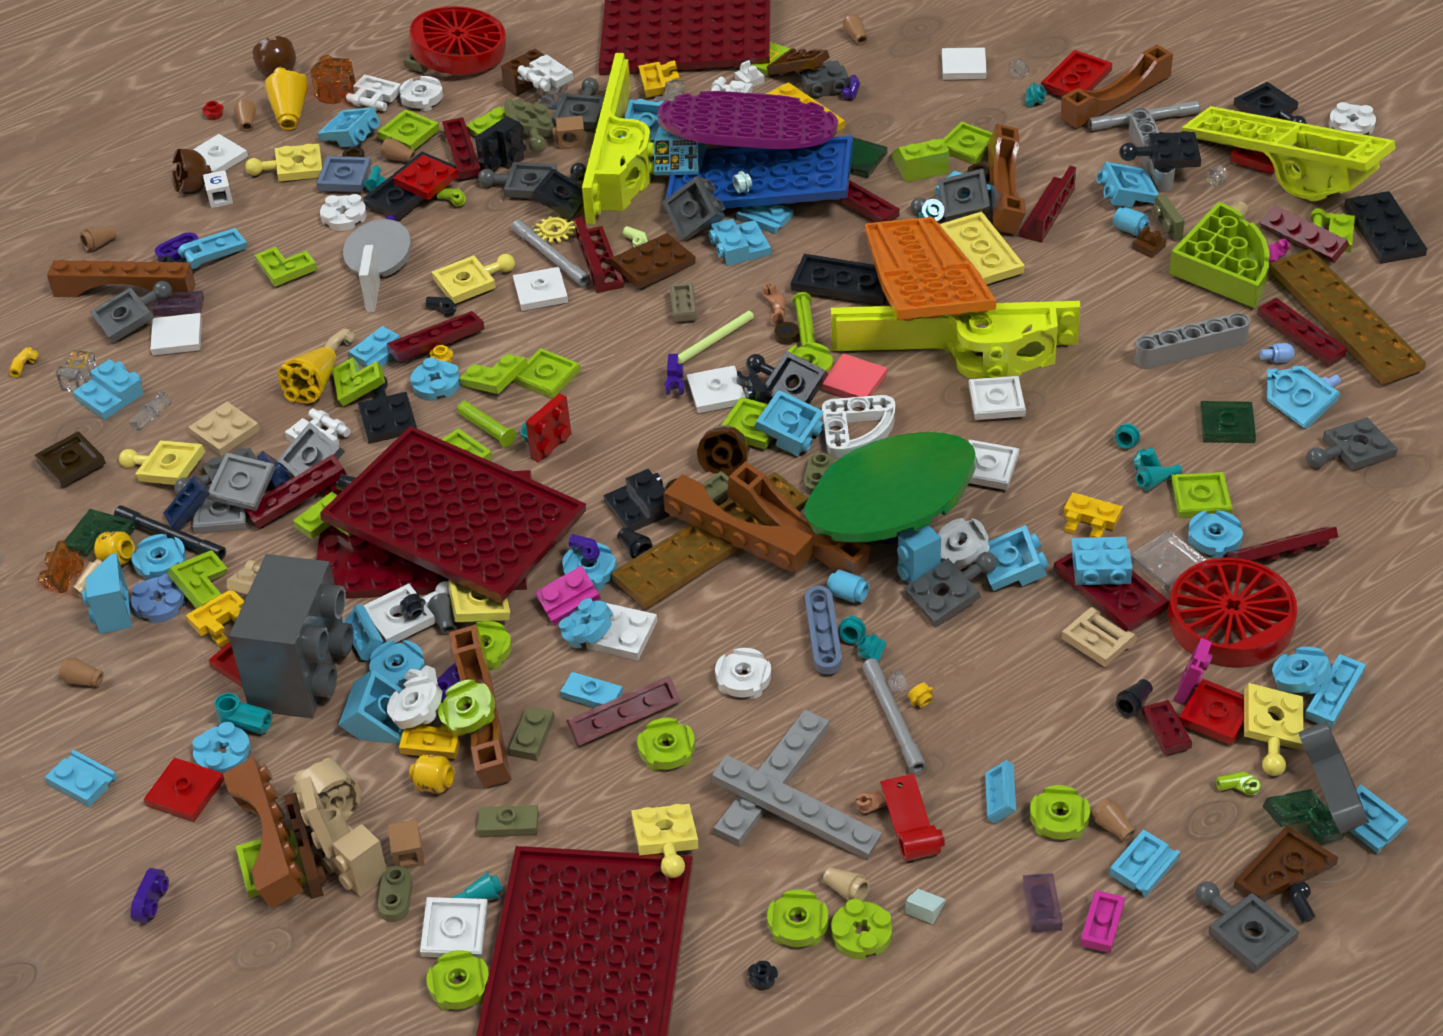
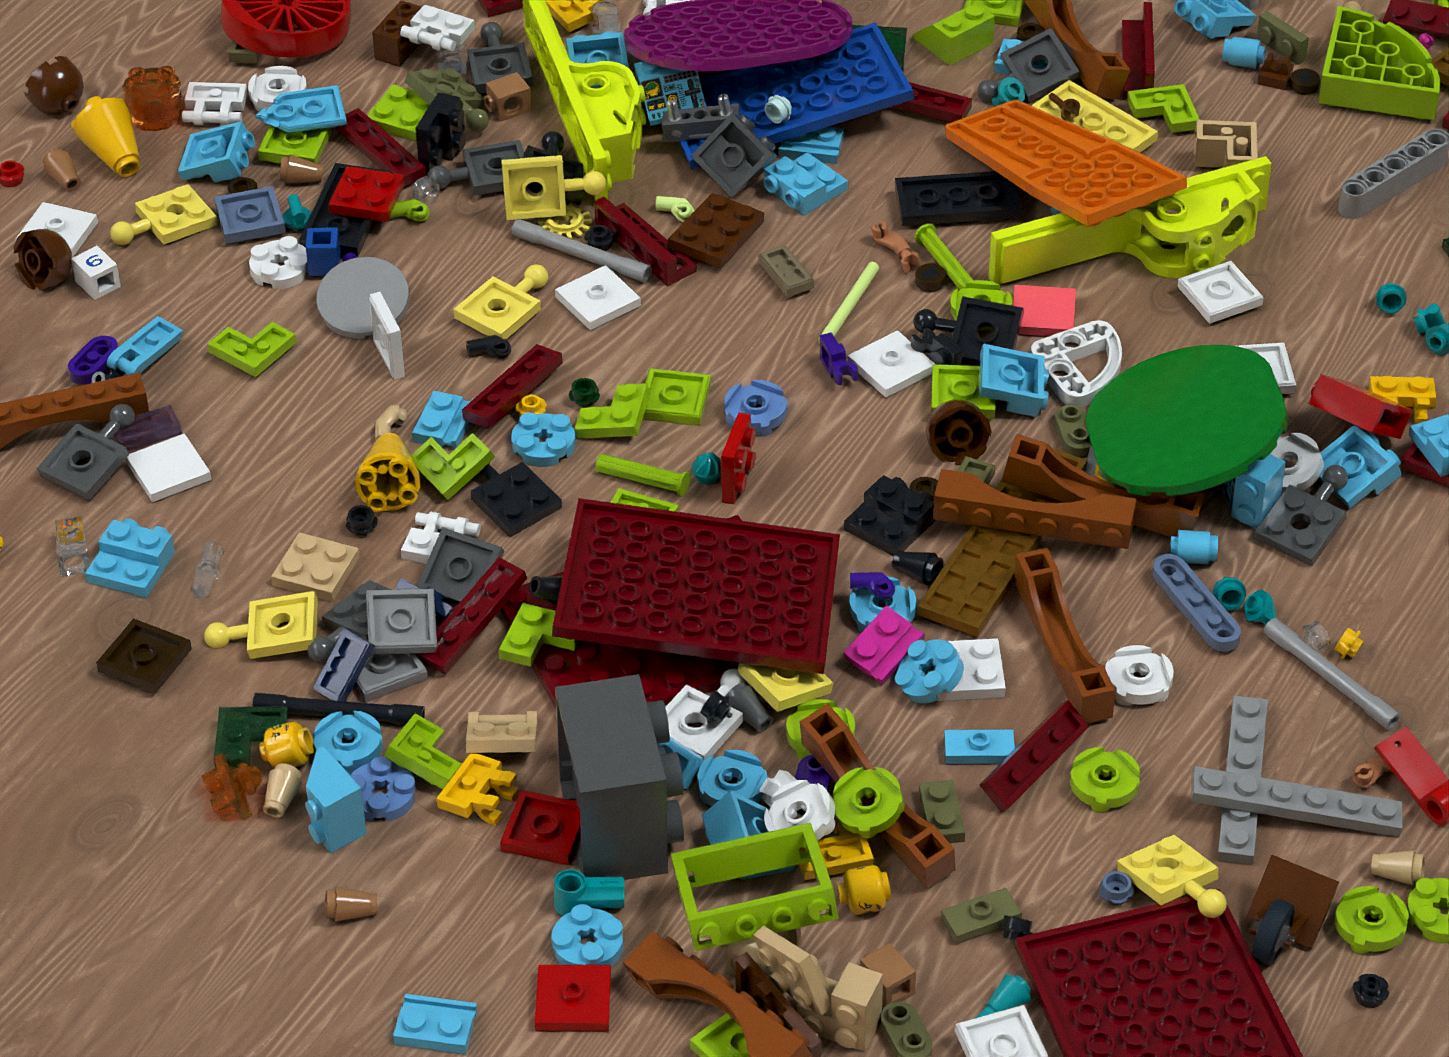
camera: 25 degrees left, 0 degrees up
none -> medium azure tile [255,85,347,133]
none -> blue brick [306,228,341,276]
none -> black plate [346,505,378,535]
none -> clear plate [412,176,440,205]
none -> light yellow plate [501,155,606,220]
none -> dark green plate [569,378,600,407]
none -> black plate [584,225,614,251]
none -> dark grey piece [662,94,742,142]
none -> lime window [671,823,839,951]
none -> medium blue plate [724,380,788,436]
none -> black plate [998,915,1033,940]
none -> dark orange arch [1014,547,1115,723]
none -> reddish brown hand [1049,93,1080,120]
none -> sand blue plate [1099,871,1134,905]
none -> lime plate [1127,84,1200,133]
none -> tan brick [1194,120,1258,168]
none -> reddish brown plate [1244,855,1340,965]
none -> dark brown tile [1290,68,1320,95]
none -> red brick [1308,374,1413,439]

